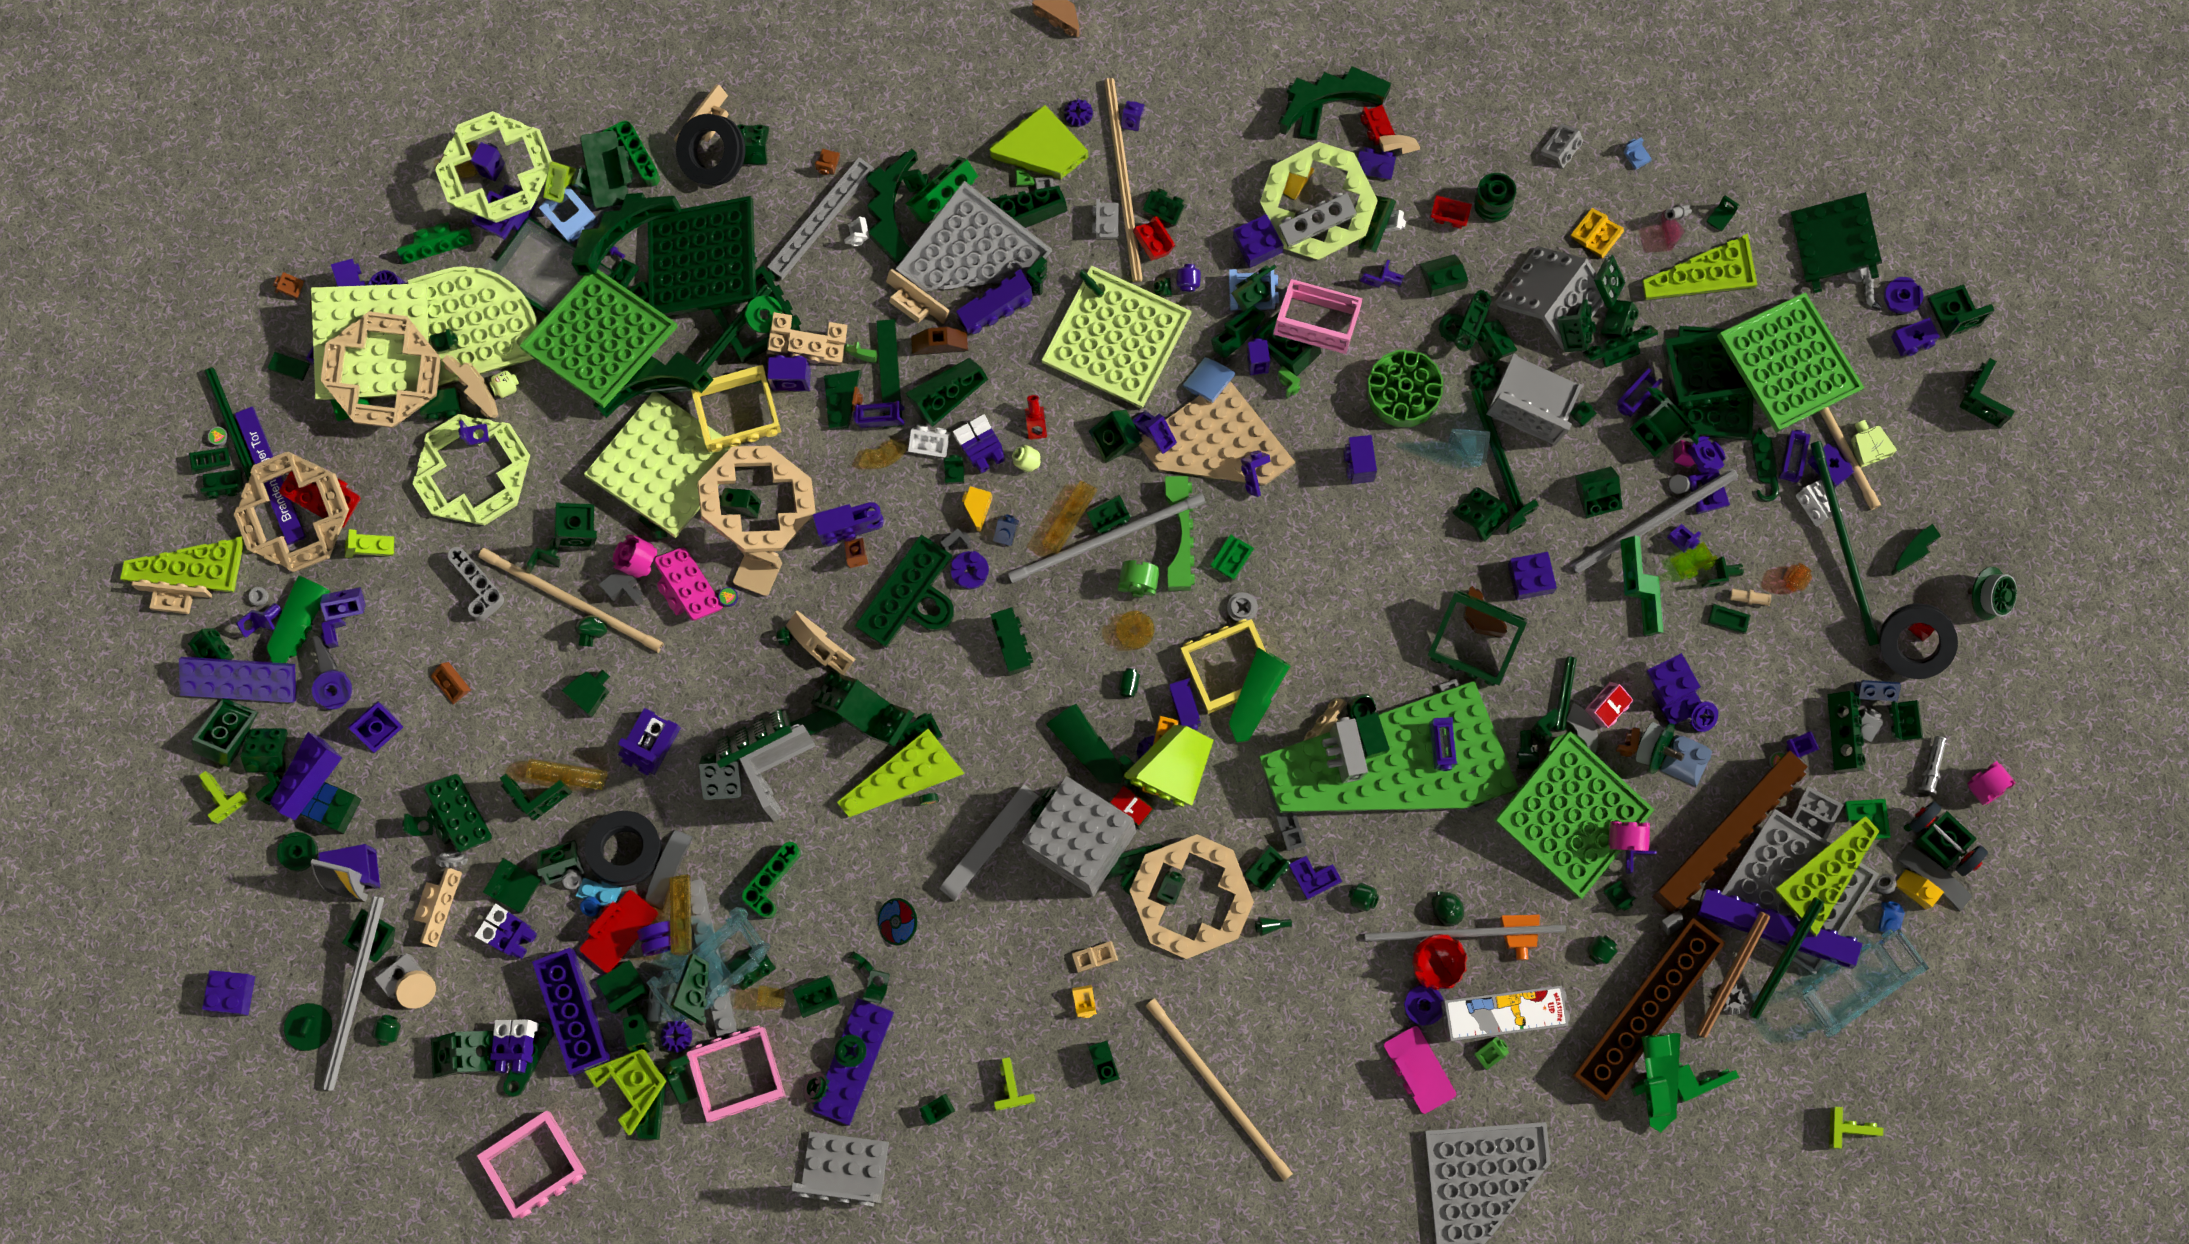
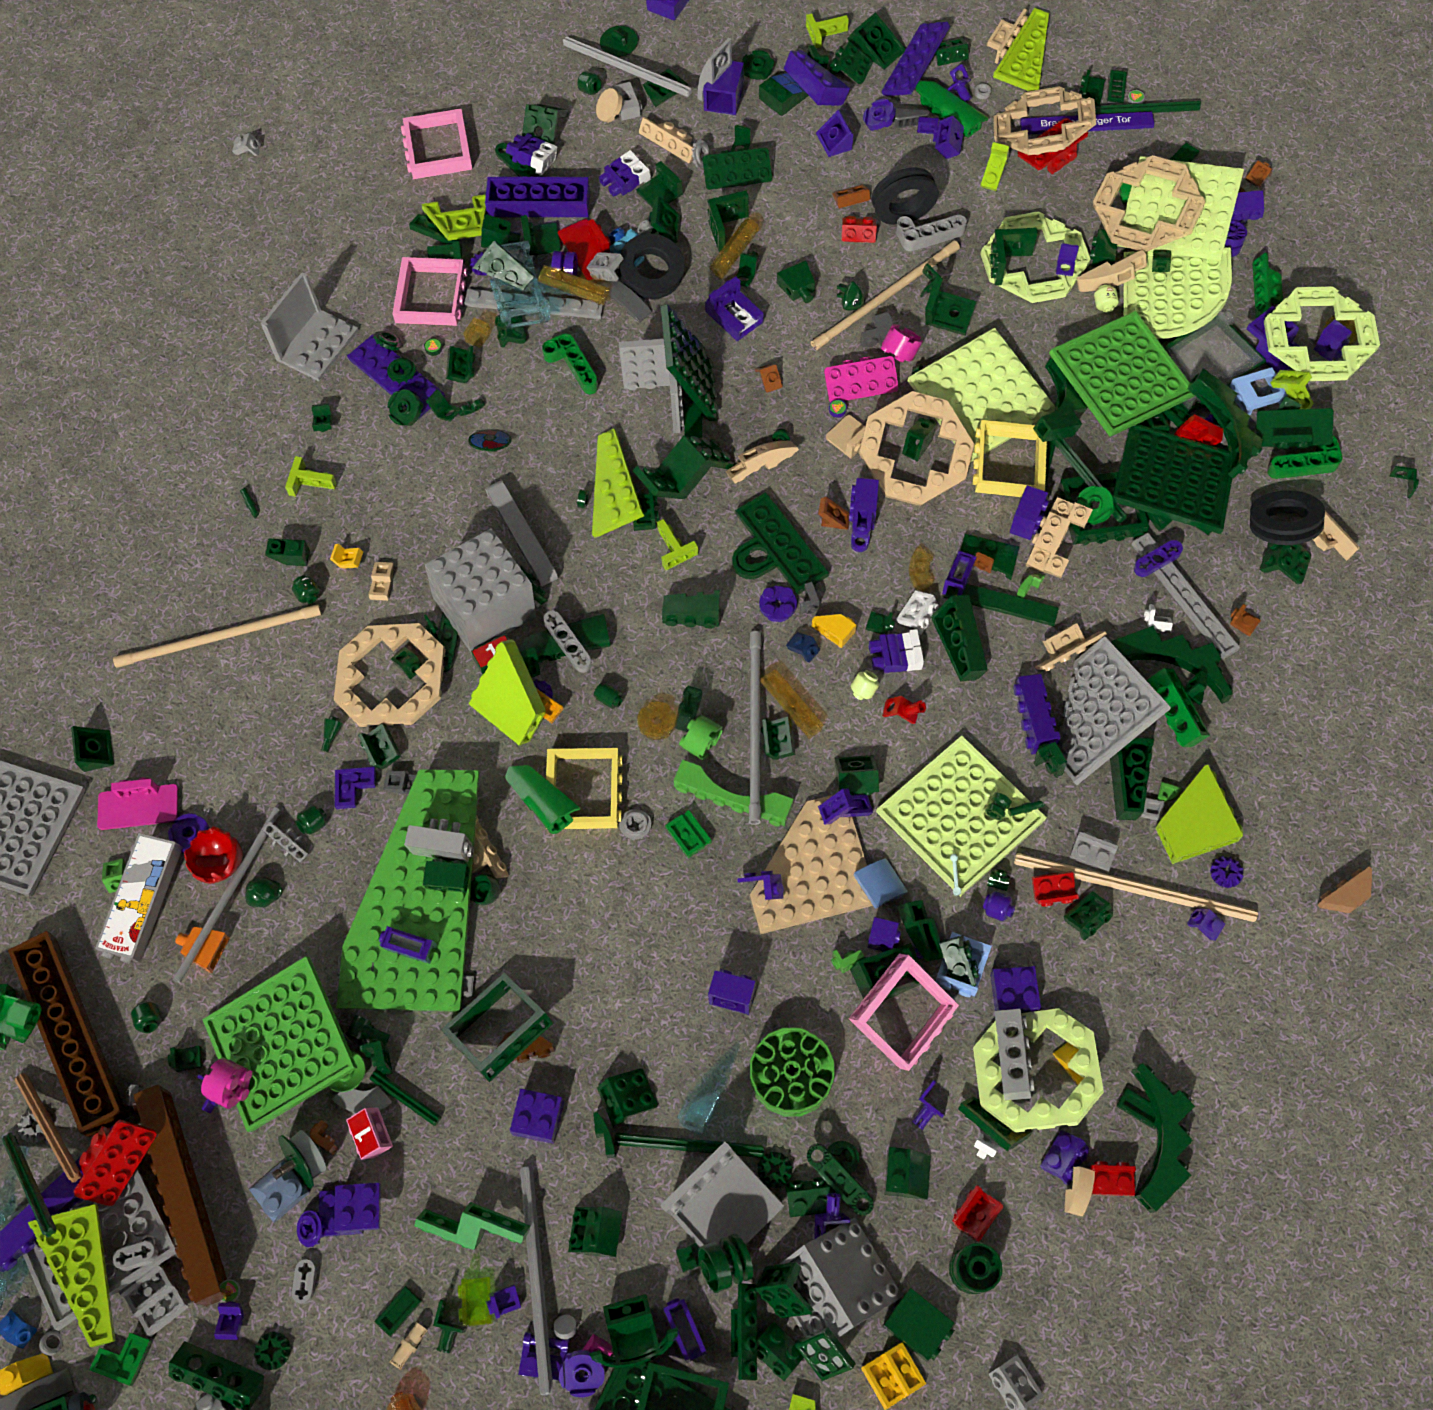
camera: 110 degrees right, 10 degrees down
reddish brown slope [911,327,968,355] -> none
dark purple window [1169,678,1201,731] -> none
none -> dark green slope [71,726,114,772]
none -> red bracket [74,1120,157,1206]
none -> light grey beam [113,1241,158,1271]
none -> dark green piece [240,488,259,519]
none -> dark green gear [253,1332,291,1370]
none -> light grey piece [262,821,309,863]
none -> dark green head [292,575,320,604]
none -> light grey beam [292,1259,317,1304]
none -> dark green plate [387,390,423,426]
none -> tile [424,338,442,356]
none -> light grey beam [544,611,592,673]
none -> light grey bracket [586,252,623,281]
none -> lime bracket [657,519,698,570]
none -> clear green brick [675,685,702,732]
none -> dark green wheel [698,1233,753,1293]
none -> dark green bracket [736,251,759,287]
none -> dark orange bracket [755,364,782,393]
none -> dark purple bracket [814,1193,850,1239]
none -> red bracket [841,216,877,243]
none -> black tyre [871,167,939,225]
none -> dark green brick [883,1288,955,1362]
none -> light aqua hinge [950,854,961,896]
none -> dark green wheel [985,792,1012,820]
none -> dark green bracket [989,228,1038,286]
none -> dark purple beam [1134,540,1183,577]
none -> red slope [1174,414,1223,447]
none -> dark green bracket [1389,466,1419,499]

